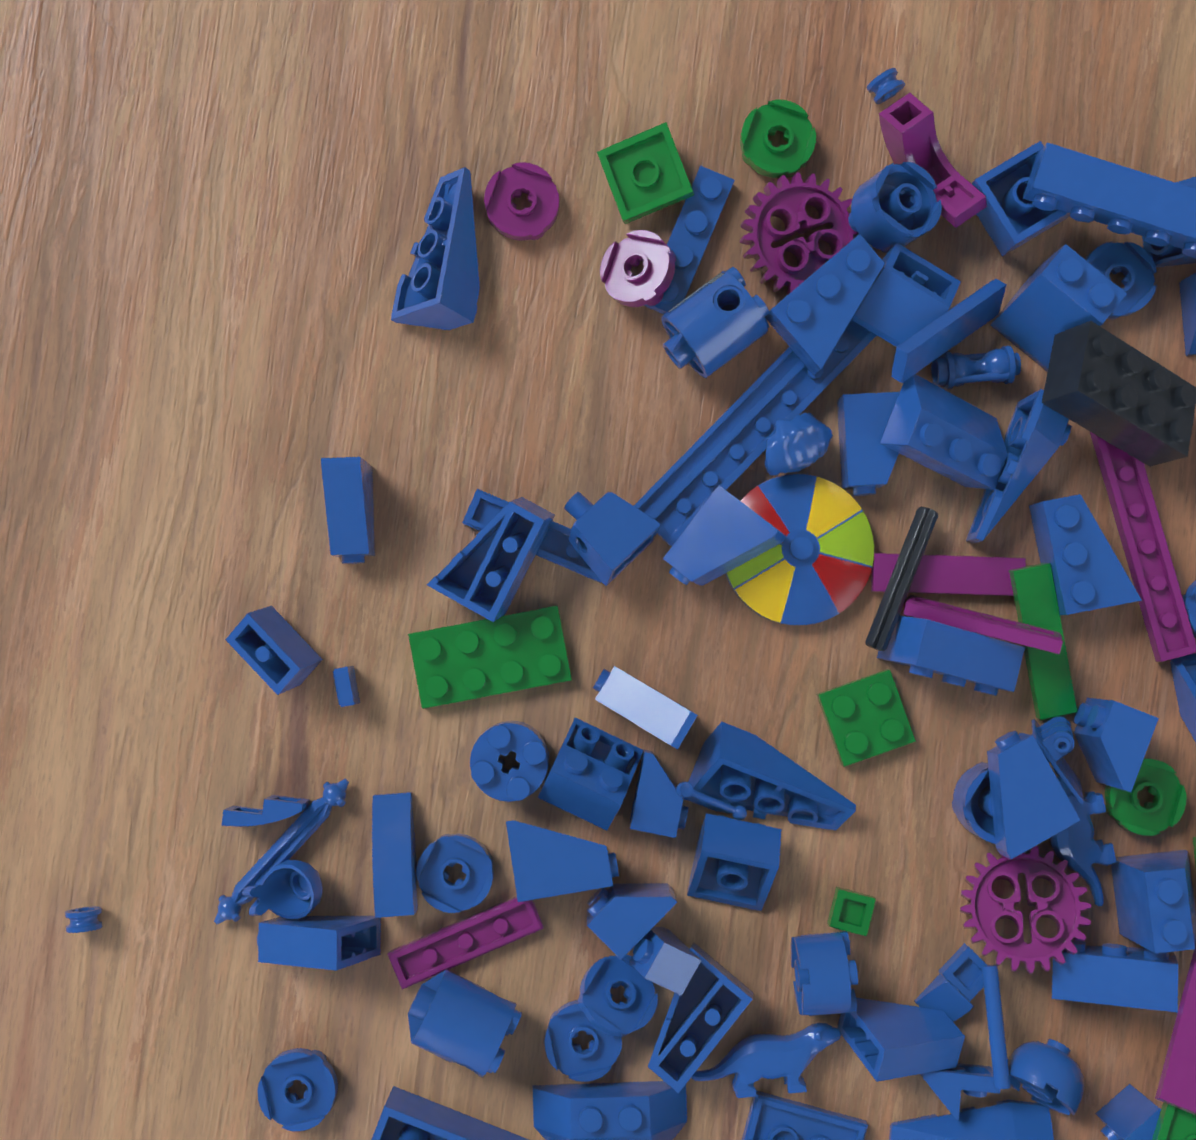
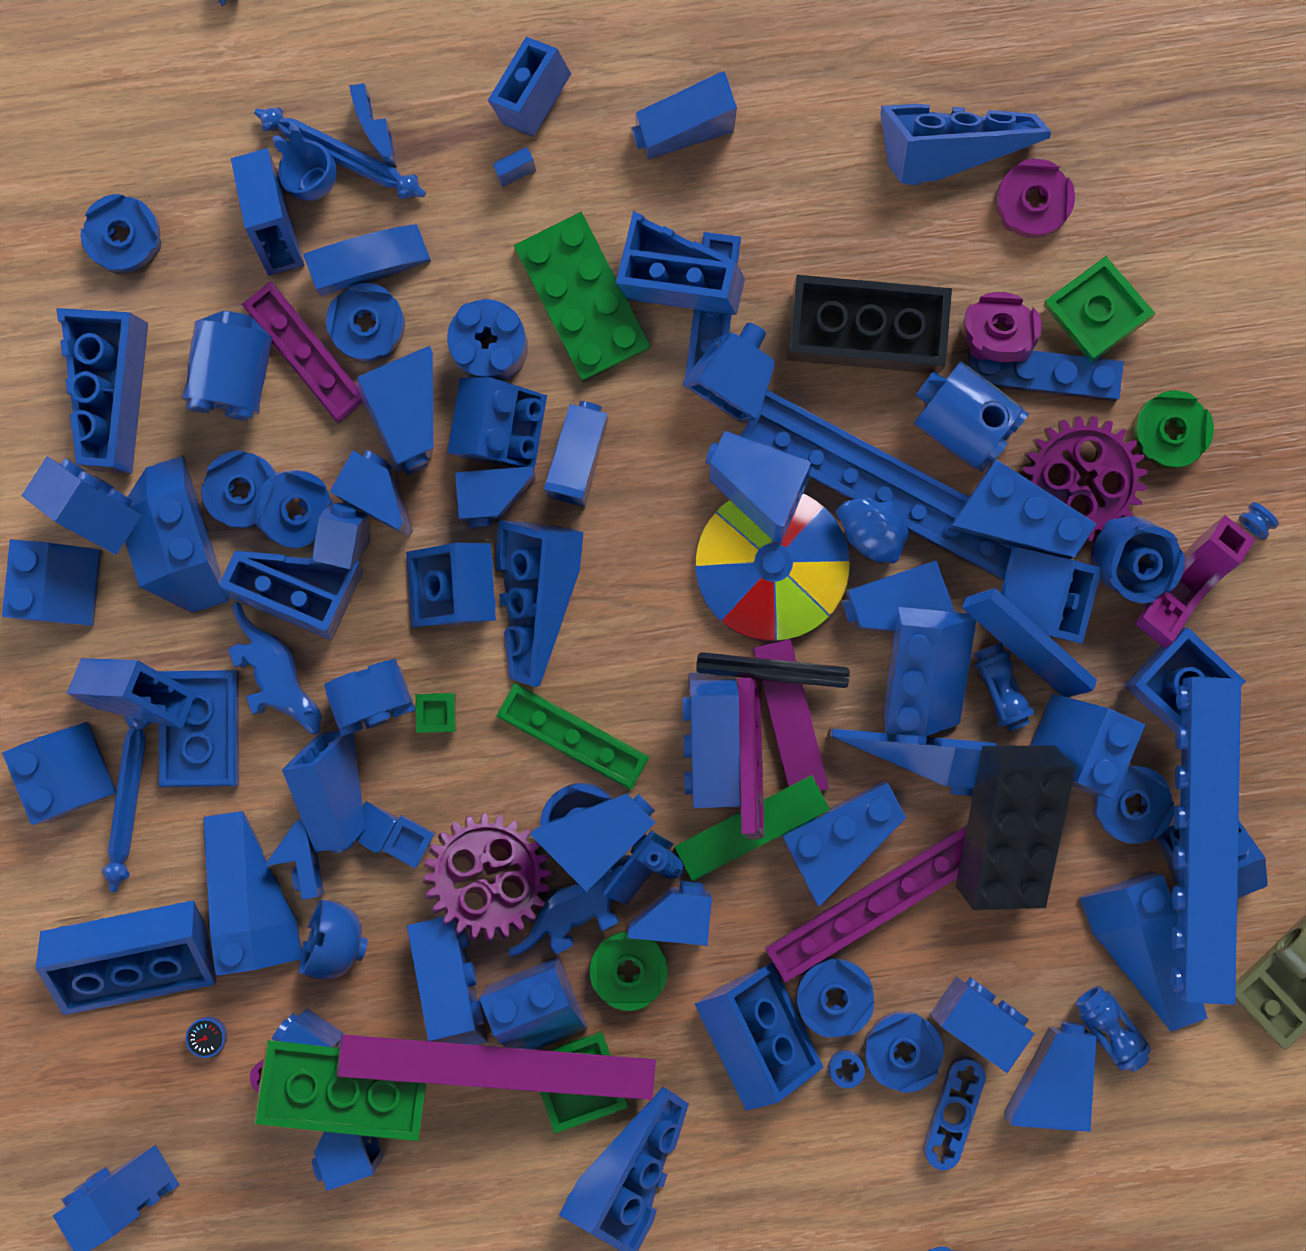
camera: 80 degrees right, 0 degrees up
blue hinge [676,782,747,820] -> none
green plate [816,669,916,767] -> none
blue bar [982,965,1011,1089] -> none
none -> green tile [496,683,650,790]
none -> black brick [787,275,952,374]

